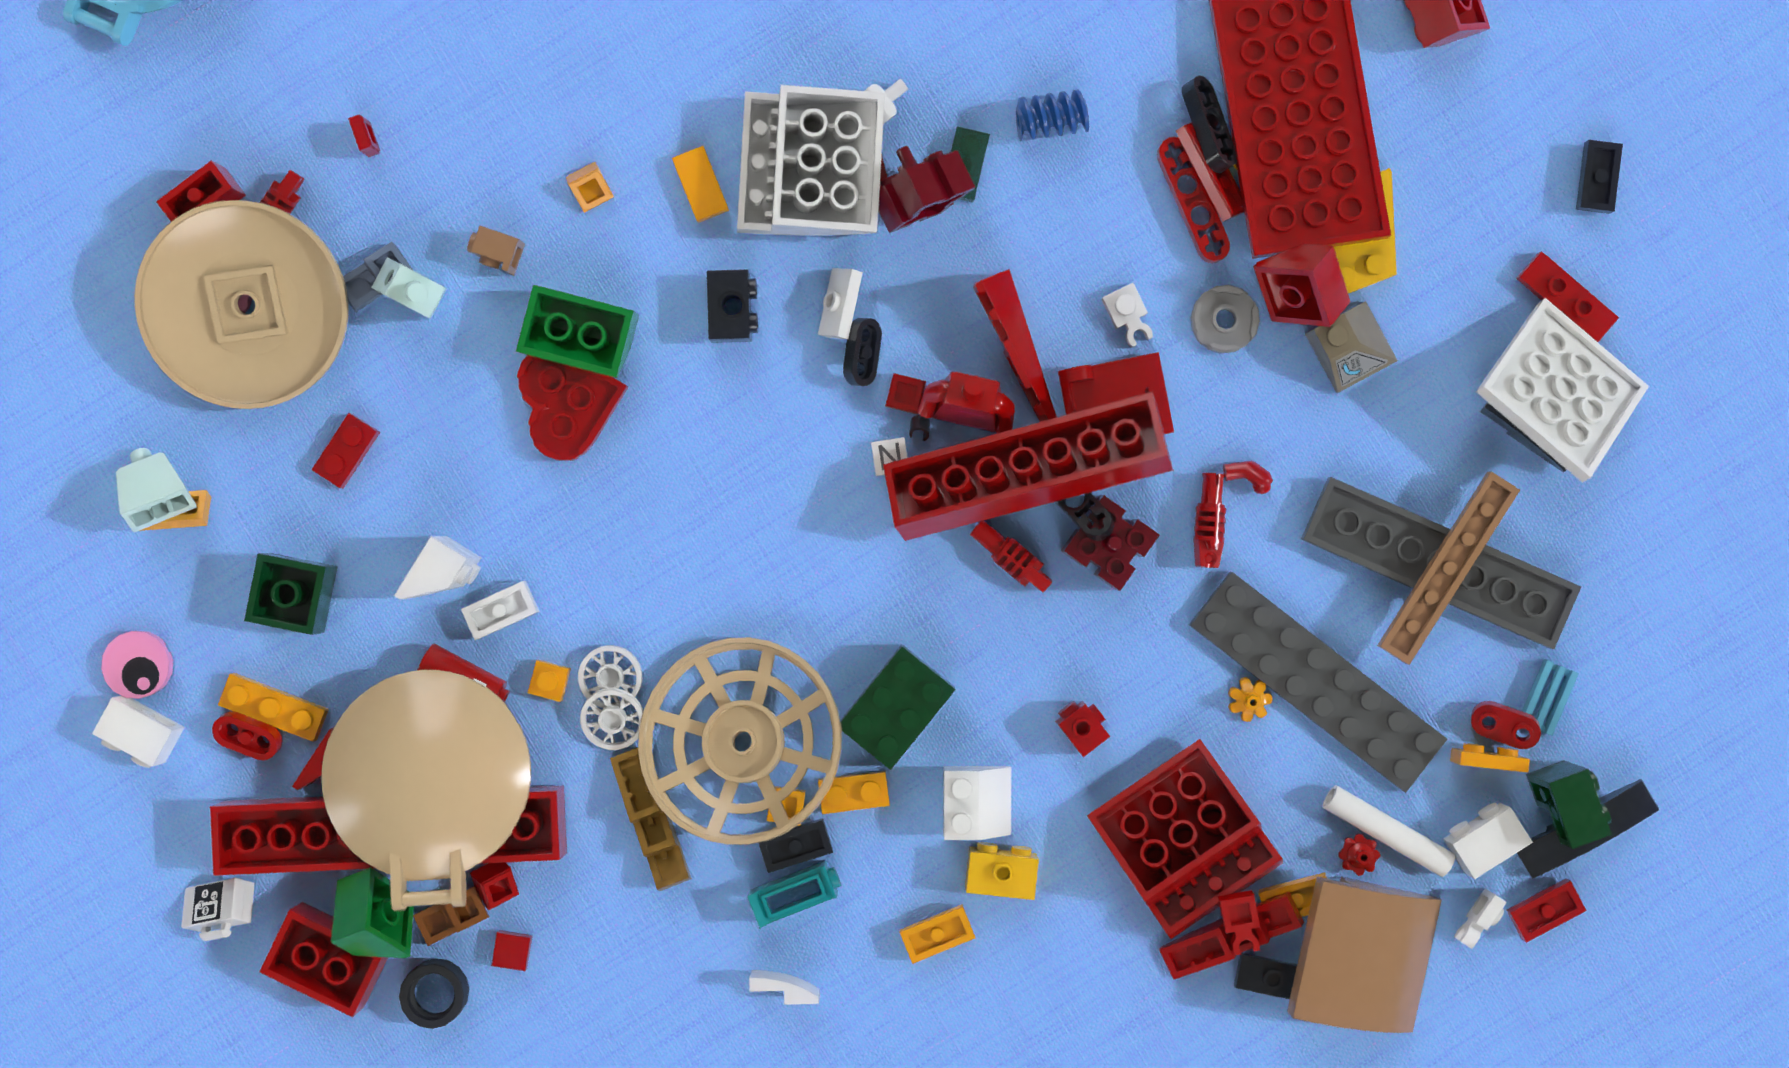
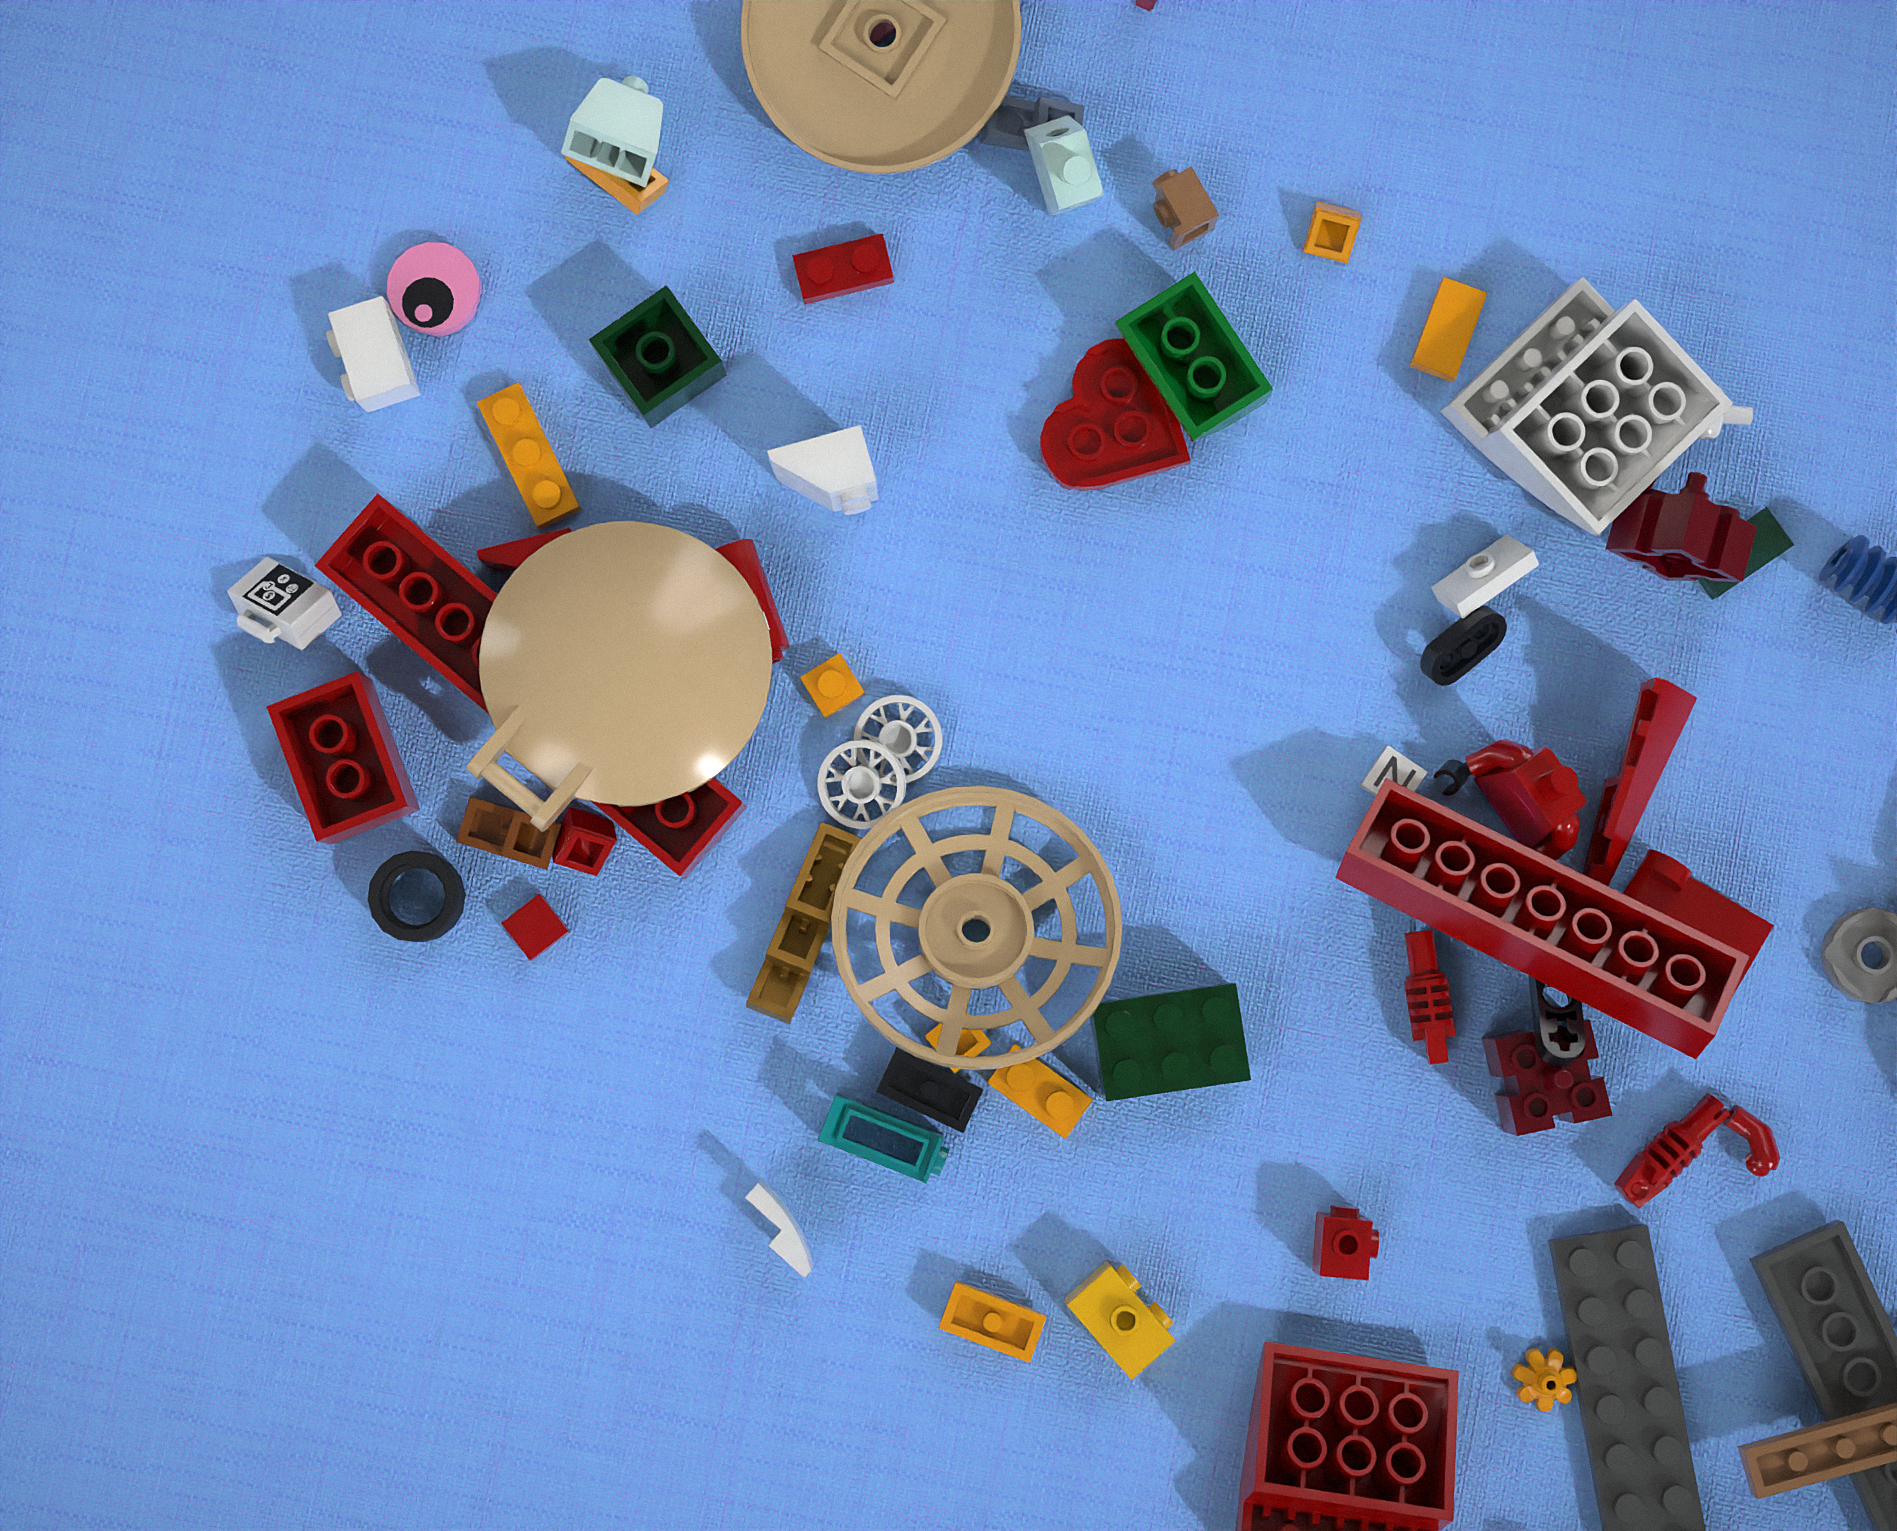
camera: 40 degrees right, 5 degrees down
red plate [212,711,283,761] -> none
green slope [331,867,414,958] -> none
white plate [461,581,540,640] -> none
black brick [707,269,758,343] -> none
red tile [885,373,926,415] -> none
white slope [943,766,1011,840] -> none
white plate [1101,283,1153,348] -> none

